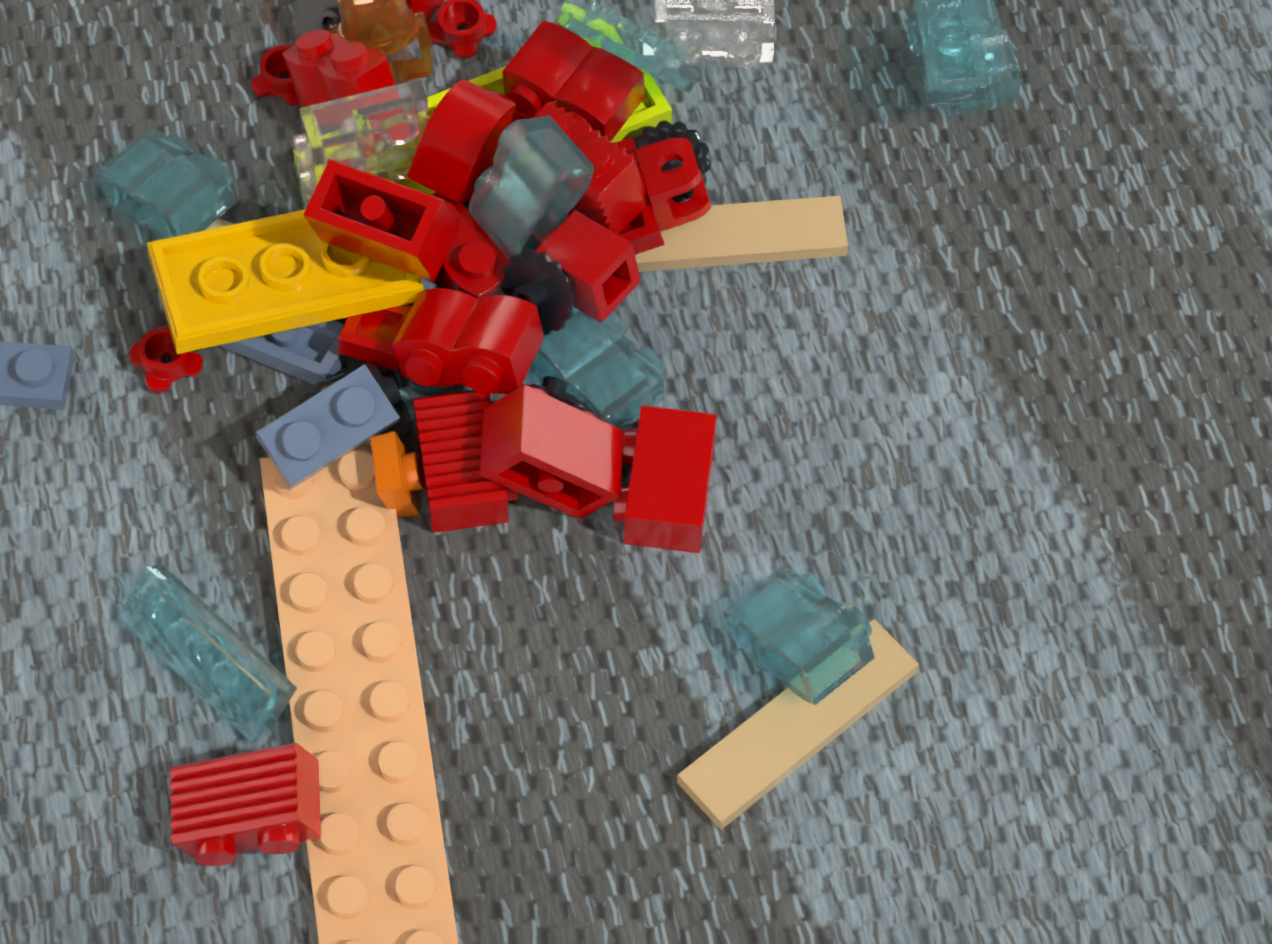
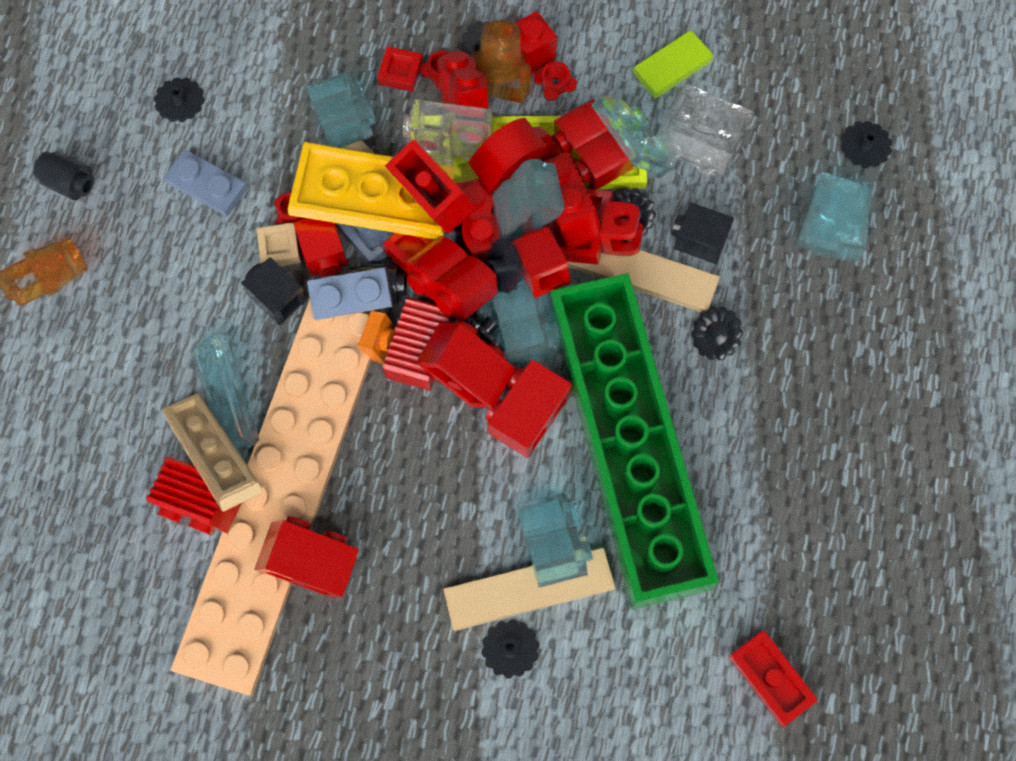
camera: 30 degrees right, 10 degrees up
none -> tan tile [162,393,262,512]
none -> black brick [241,257,307,326]
none -> red brick [254,516,359,598]
none -> tan plate [256,223,301,266]
none -> red brick [293,218,348,277]
none -> red plate [377,46,423,92]
none -> black piece [481,619,539,679]
none -> green brick [550,273,719,610]
none -> black brick [670,202,734,265]
none -> black piece [691,306,743,360]
none -> red plate [728,630,819,727]

